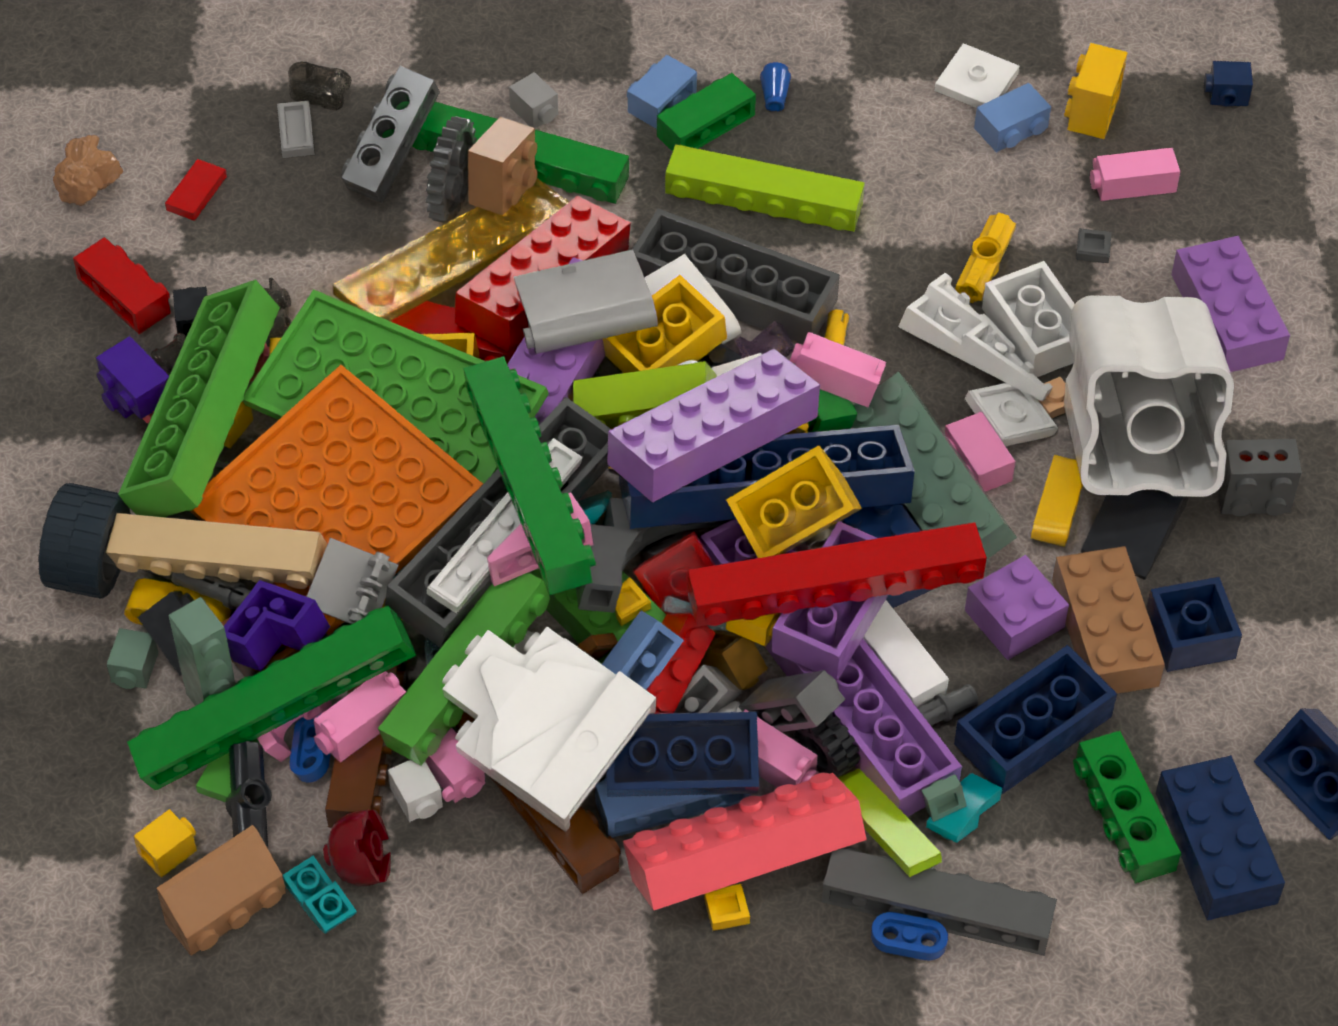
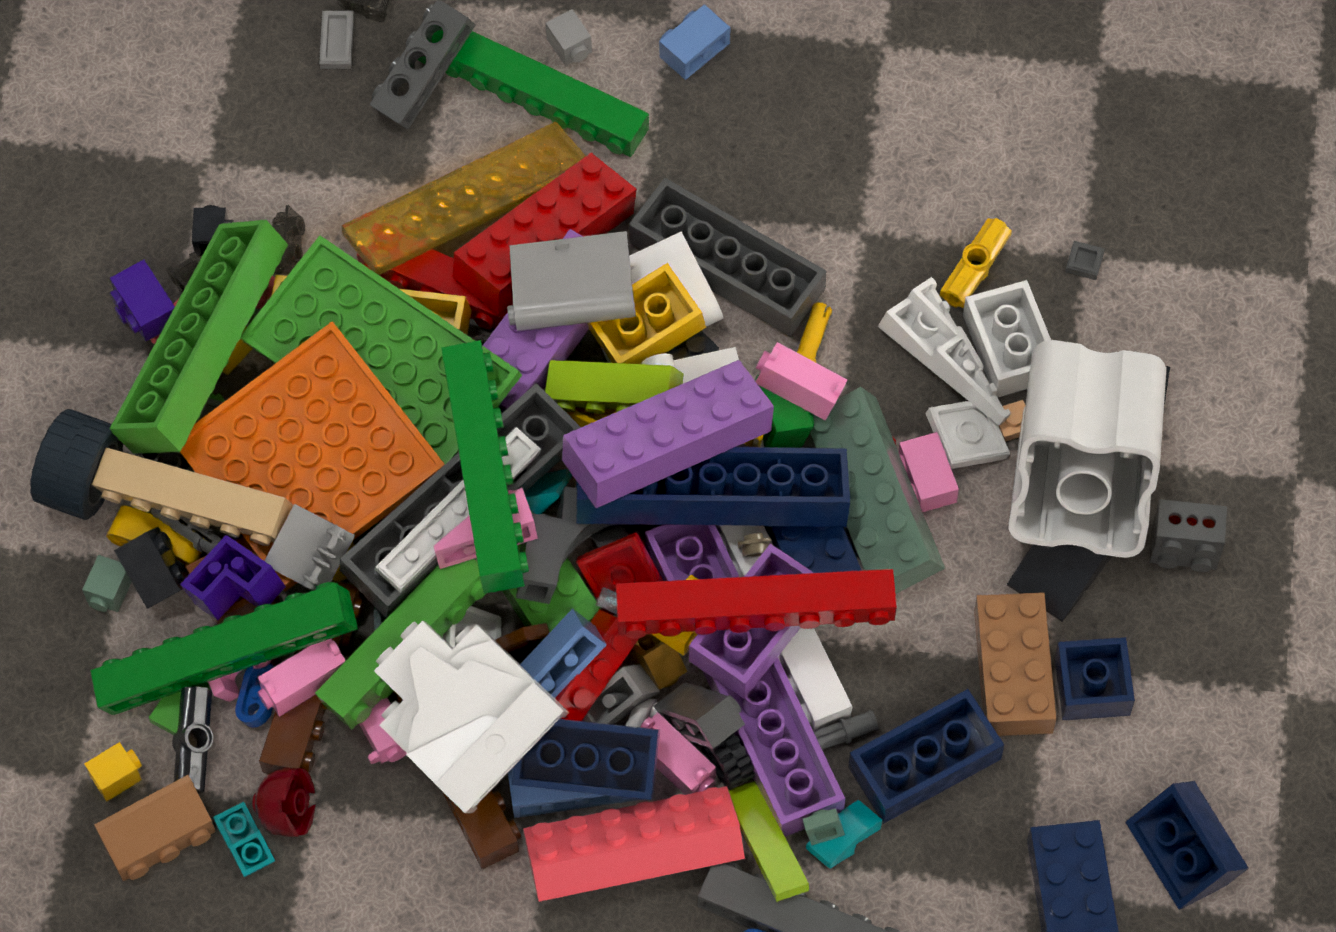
camera: 10 degrees right, 10 degrees up
medium nougat hair [53,135,123,206] -> none
red brick [73,237,171,334] -> none
red tile [165,159,227,221] -> none
sand green brick [169,597,236,706] -> none
white brick [388,760,443,822] -> none
dark grey gear [426,116,477,224] -> none
medium nougat brick [468,117,537,215] -> none
yellow tile [615,577,651,626] -> none
green brick [657,72,756,152] -> none
lime brick [665,144,865,232] -> none
yellow plate [704,884,750,931] -> none
yellow slope [726,446,862,558] -> none
clear purple bracket [735,321,794,358] -> none
blue cone [760,62,791,111] -> none
white plate [934,43,1020,108] -> none
medium lavender brick [965,555,1069,660] -> none
medium blue brick [974,83,1051,152] -> none
yellow beam [1031,455,1083,547] -> none
yellow brick [1064,43,1128,139] -> none
green brick [1073,731,1181,884] -> none
bright pink brick [1090,148,1180,201] -> none
medium lavender brick [1171,236,1290,372] -> none
dark blue brick [1204,61,1253,107] -> none

